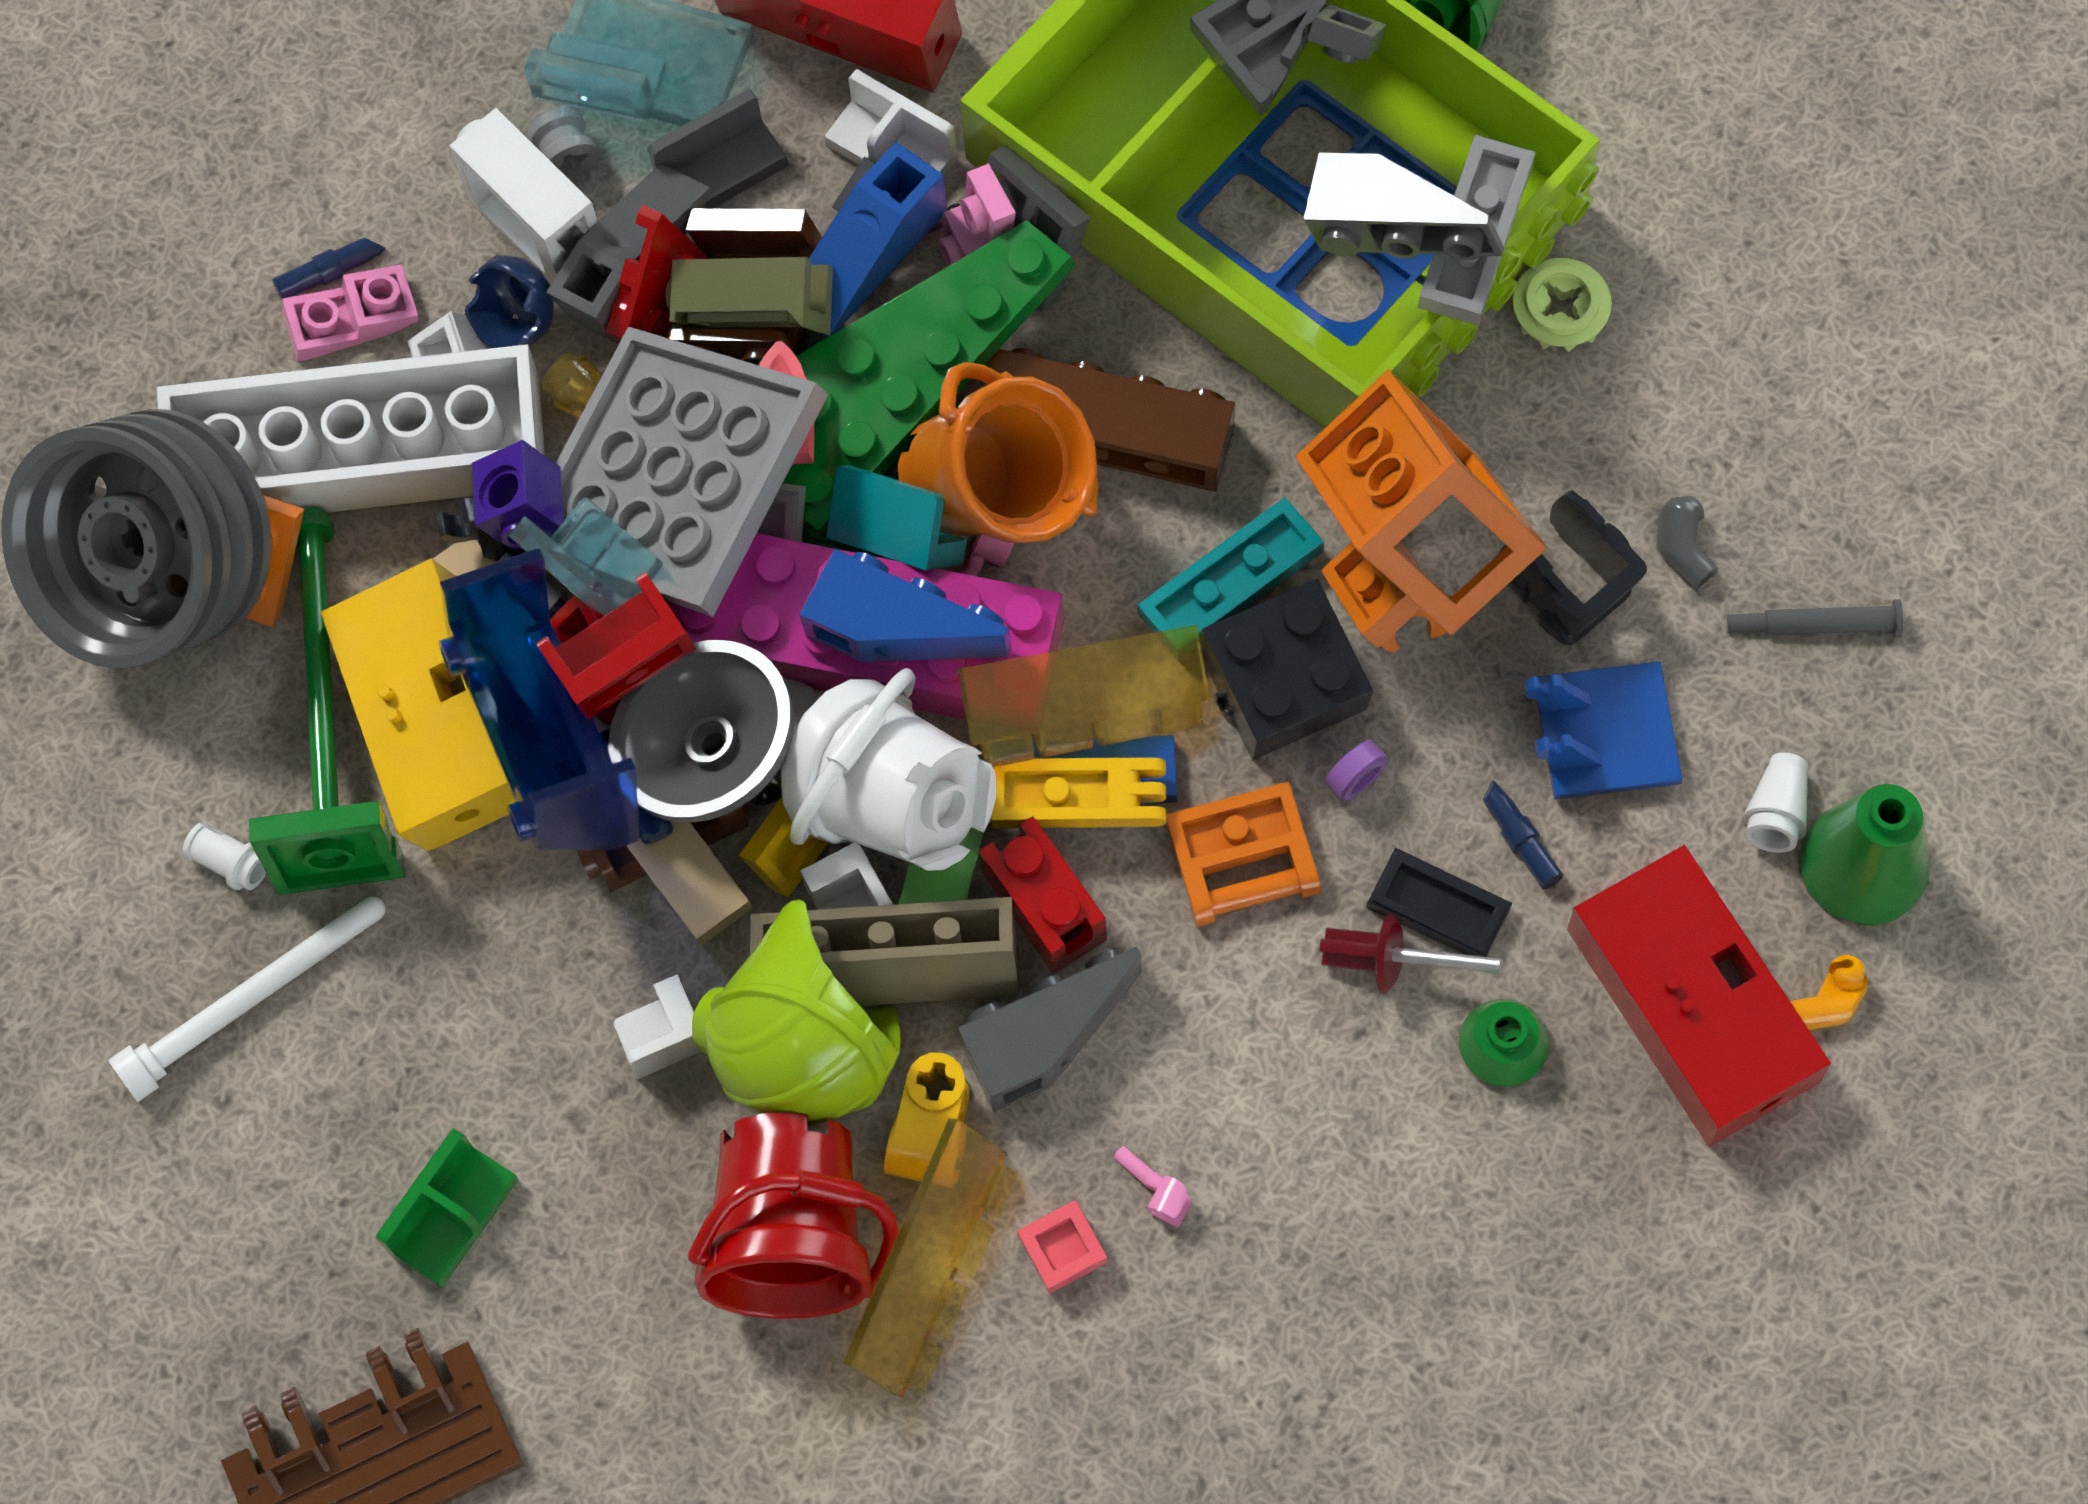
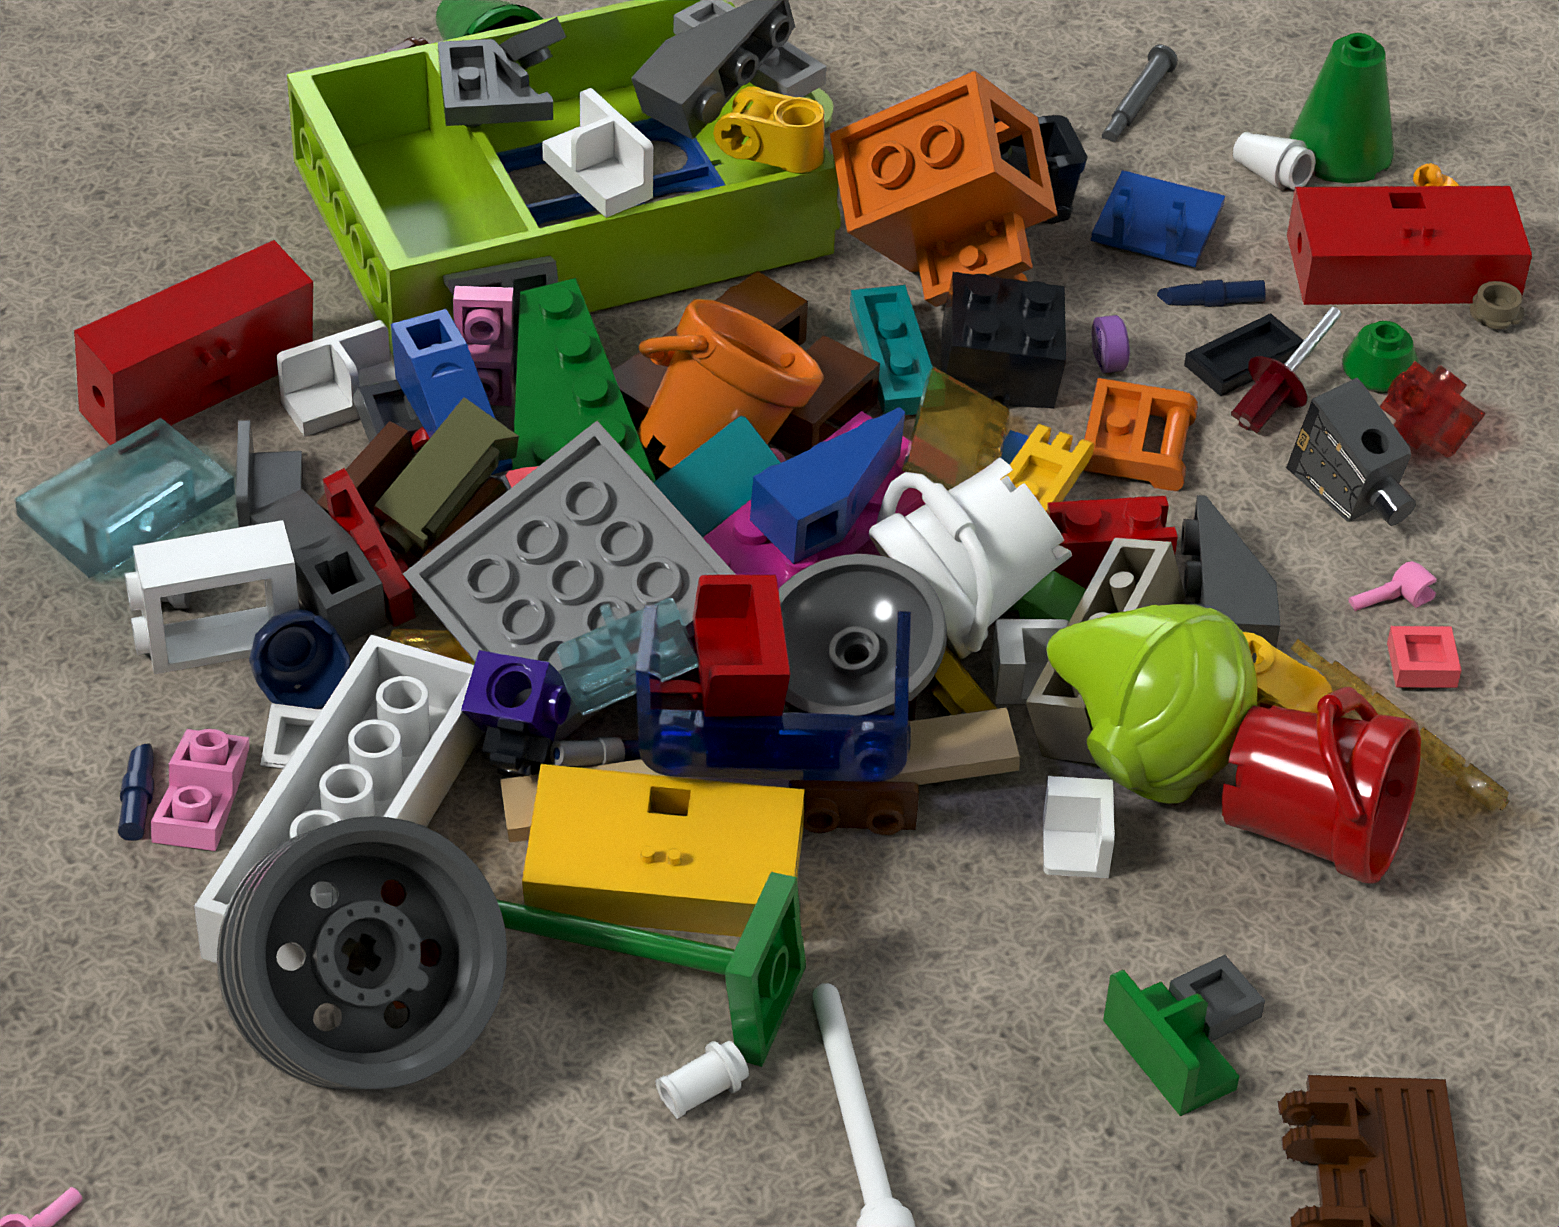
camera: 70 degrees left, 25 degrees down
none -> white panel [542,88,653,218]
none -> yellow piece [713,86,825,173]
none -> reddish brown piece [769,335,880,456]
none -> dark grey plate [1169,955,1265,1042]
none -> dark grey torso [1286,378,1416,526]
none -> clear red brick [1380,361,1486,458]
none -> dark tan plate [1469,281,1525,329]

